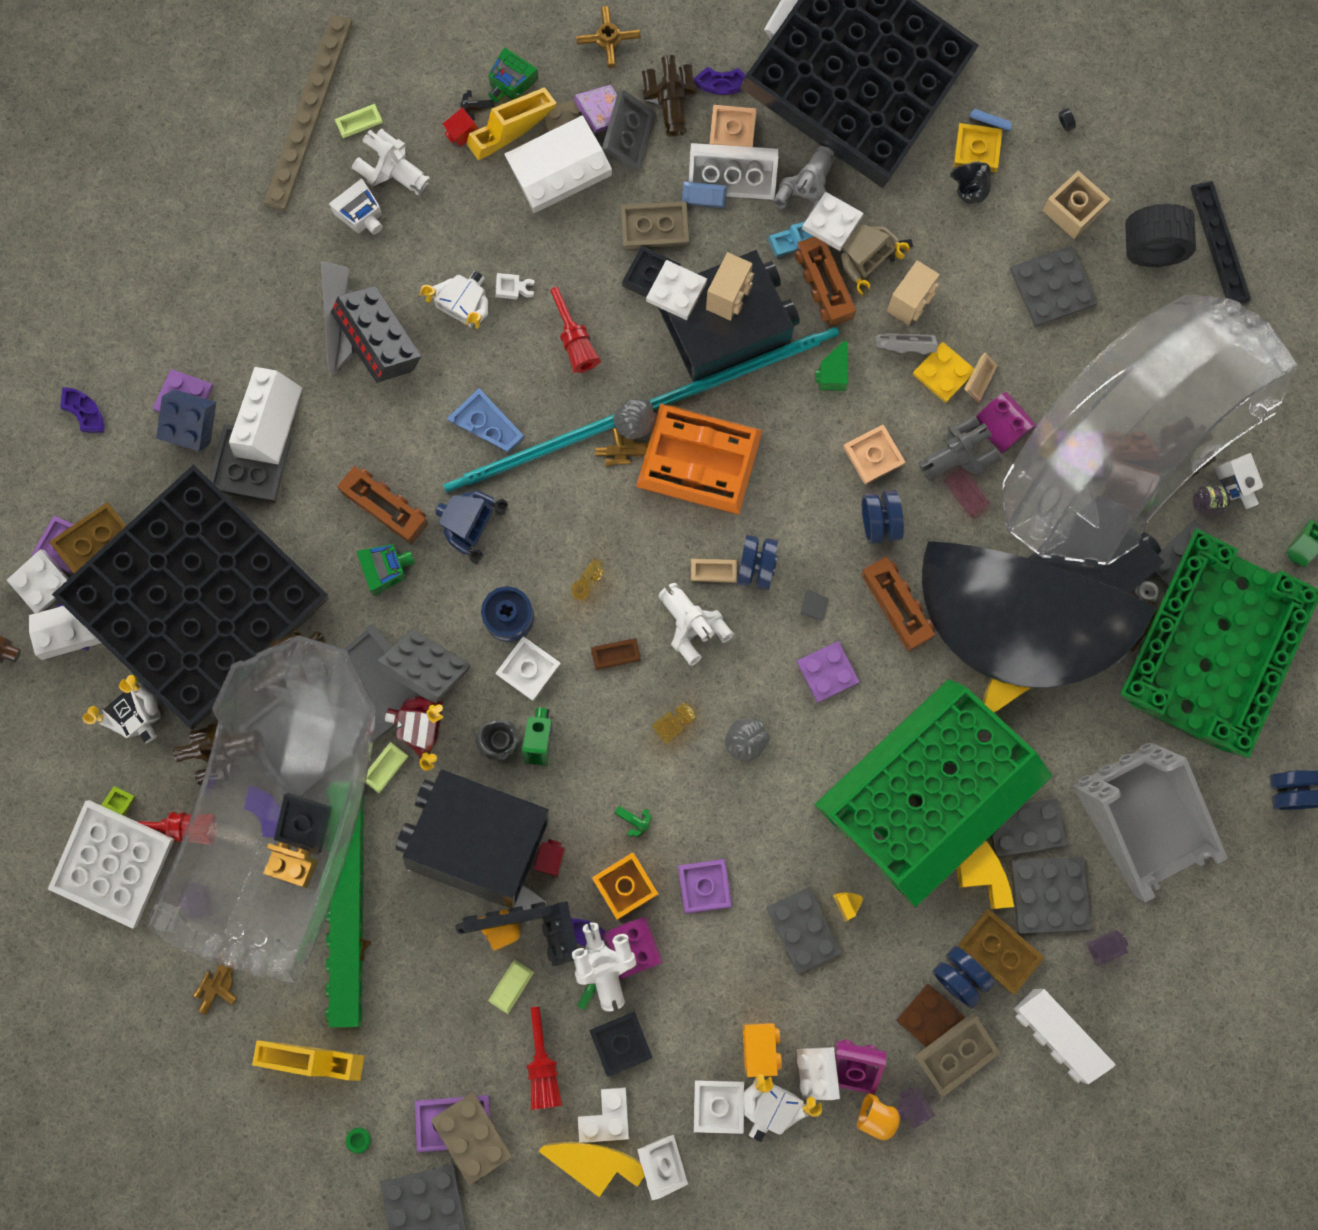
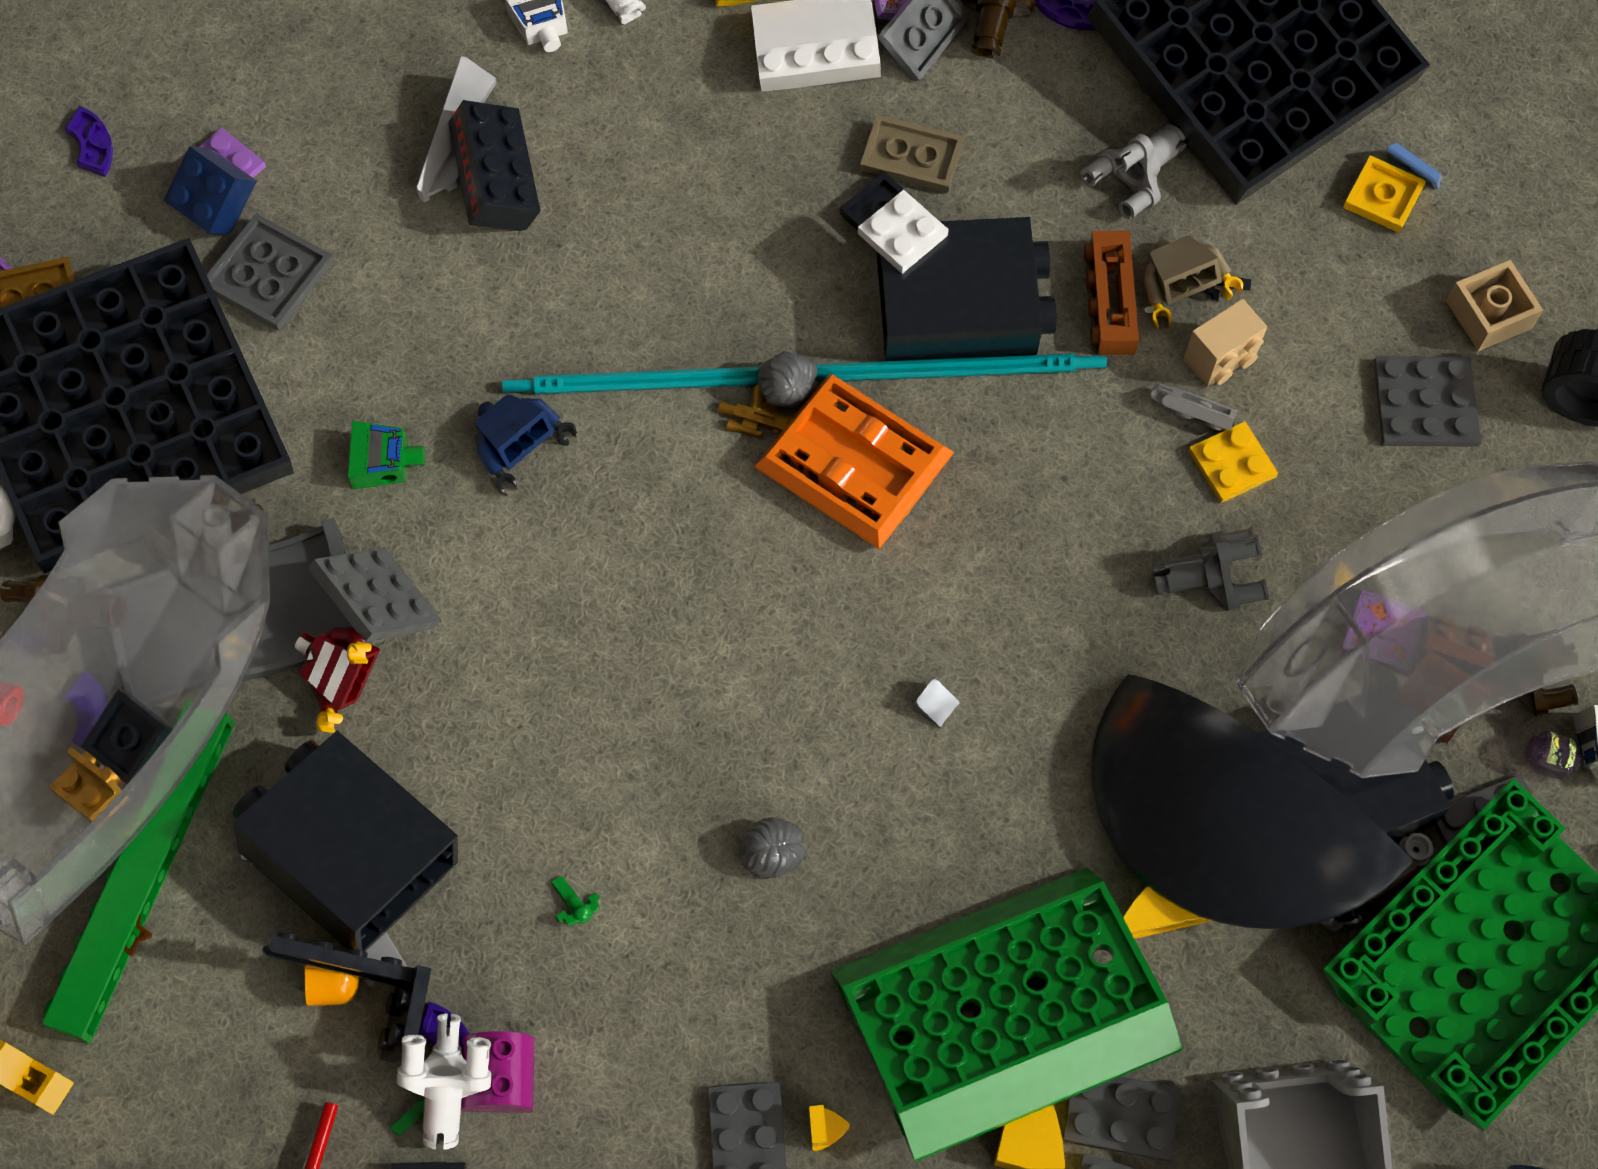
camera: 20 degrees right, 10 degrees down
white slope [229,367,303,464] -> none
dark orange brick [337,466,428,545] -> none
yellowish green tile [361,742,409,793] -> none
white torso [419,271,488,329] -> none
medium blue wing [447,388,525,453] -> none
dark grey hair [476,720,521,760] -> none
dark blue wheel [481,586,534,643] -> none
yellowish green tile [488,959,535,1014] -> none
white plate [495,273,534,299] -> none
white plate [495,637,561,702] -> none
green torso [522,707,553,766] -> none
dark red brick [534,839,566,877] -> none
red piece [550,287,601,373] -> none
clear yellow plate [571,557,604,601] -> none
reddish brown tile [591,638,641,671] -> none
light orange brick [592,853,658,921] -> none
clear yellow plate [651,702,697,745] -> none
white wheel [659,583,734,666] -> none
medium lavender tile [678,859,732,914] -> none
medium blue tile [682,182,727,208] -> none
white slope [689,143,778,200] -> none
tan tile [691,559,737,583] -> none
tan brick [706,252,754,321] -> none
light nougat plate [709,105,756,147] -> none
dark blue wheel [737,535,778,590] -> none
medium azure slope [768,221,814,258] -> none
medium lavender plate [797,641,859,703] -> none
white plate [802,192,863,251] -> none
green slope [815,341,848,391] -> none
light nougat plate [843,425,906,485] -> none
dark blue wheel [861,490,904,544] -> none
dark orange brick [861,556,935,652] -> none
clear pink tile [943,468,990,517] -> none
black hair [950,161,991,204] -> none
tan tile [964,353,998,403] -> none
magenta brick [976,392,1037,454] -> none
black tile [1058,108,1076,132] -> none

